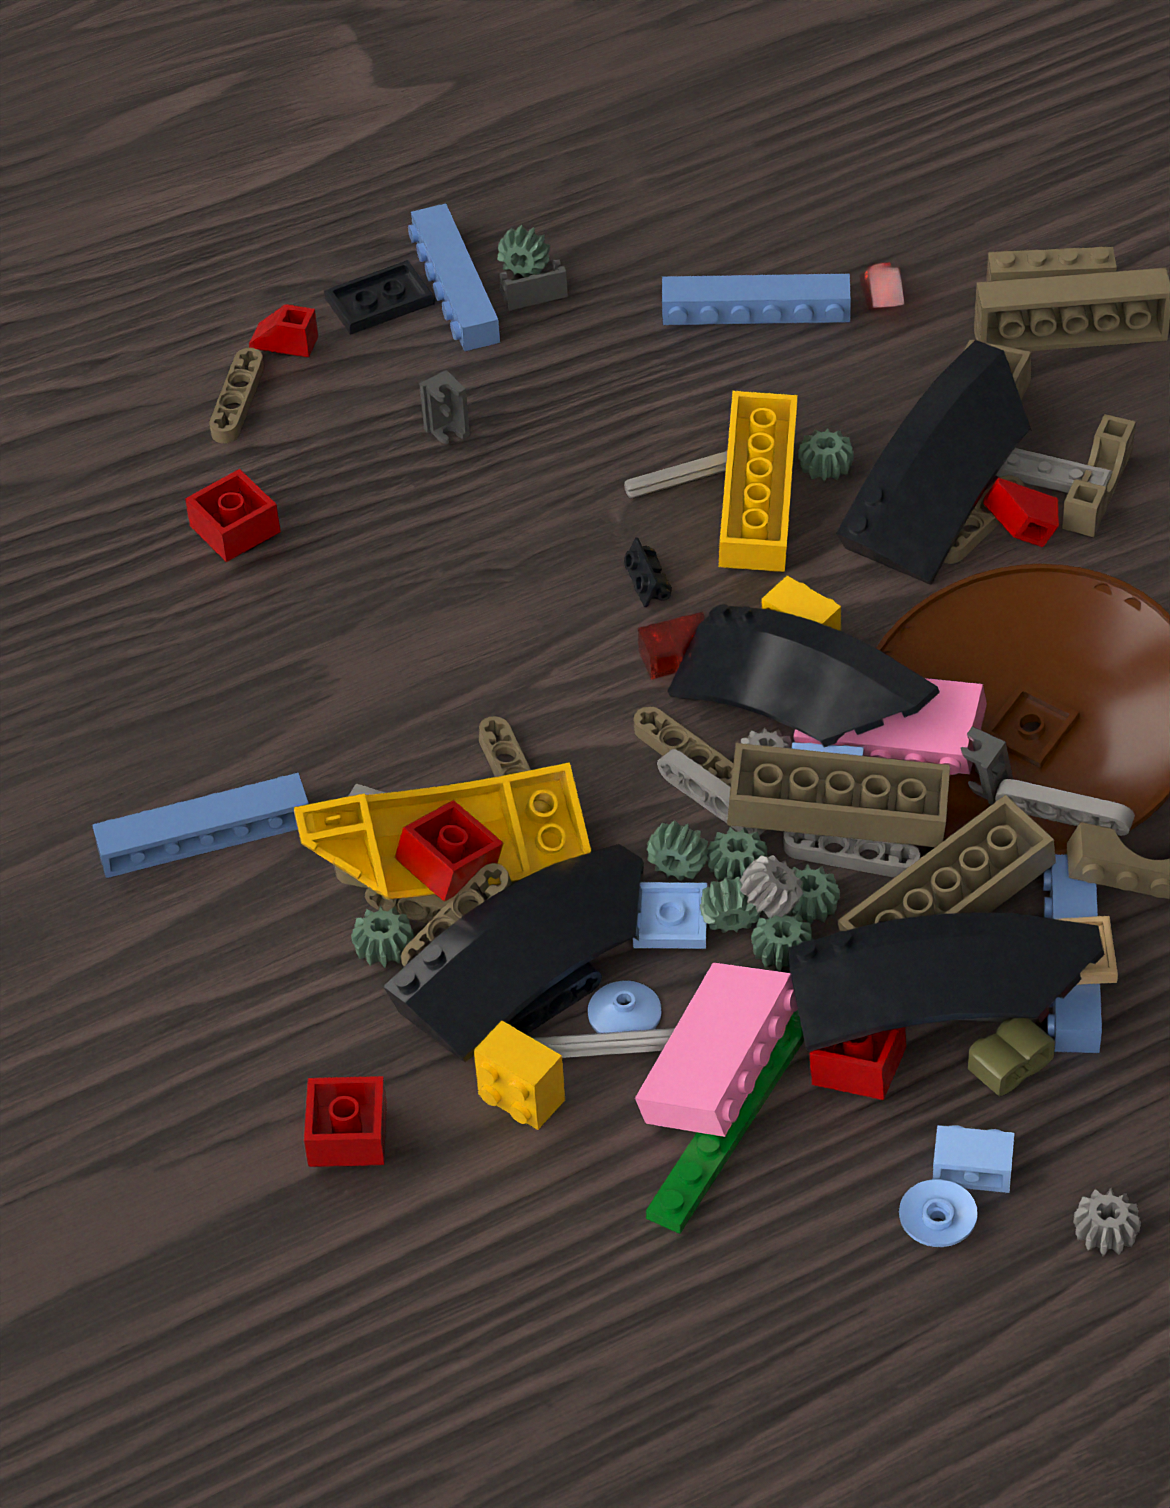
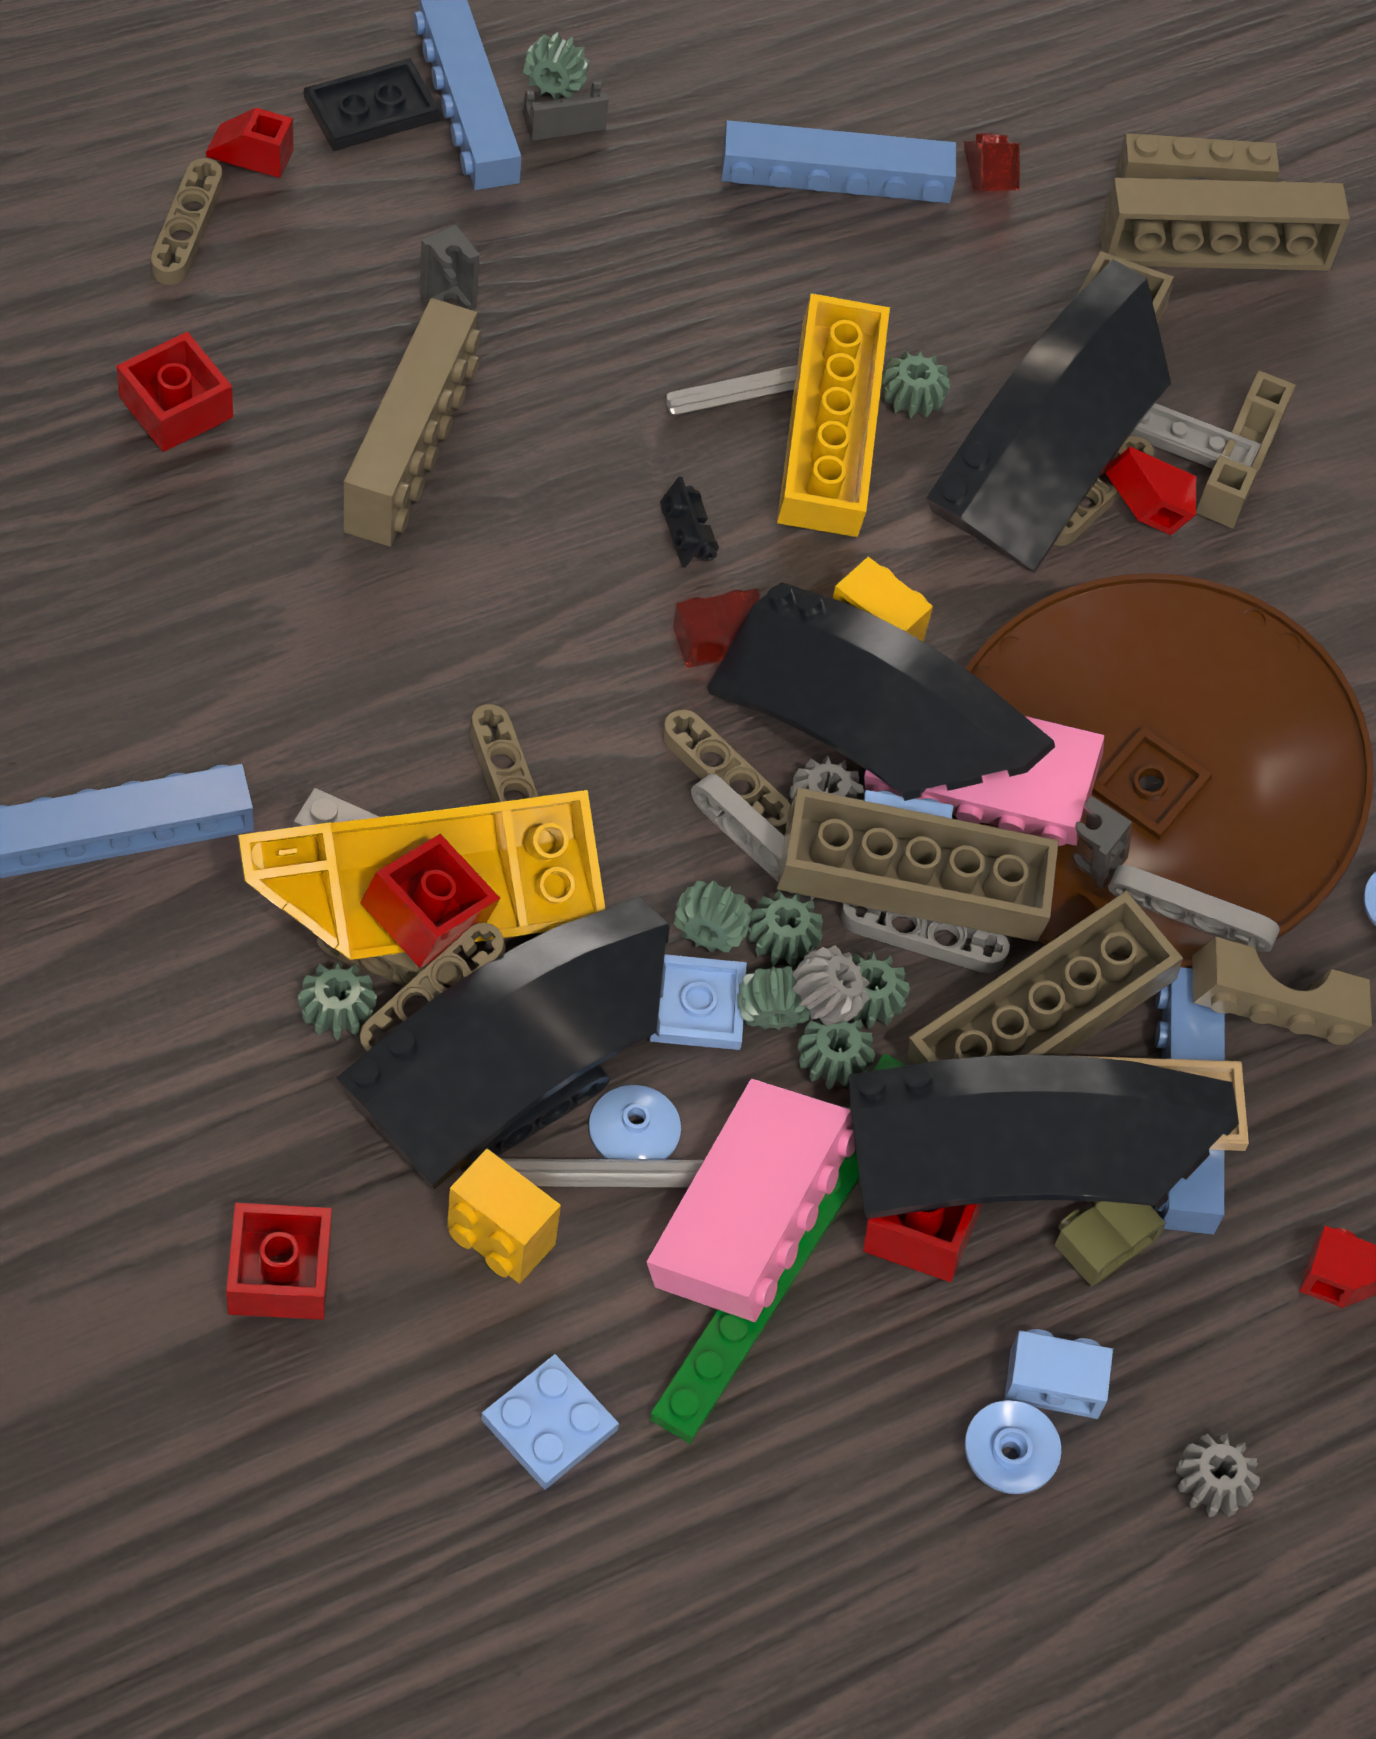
camera: 10 degrees left, 10 degrees up
none -> dark tan brick [344,298,482,547]
none -> light blue plate [481,1354,619,1490]

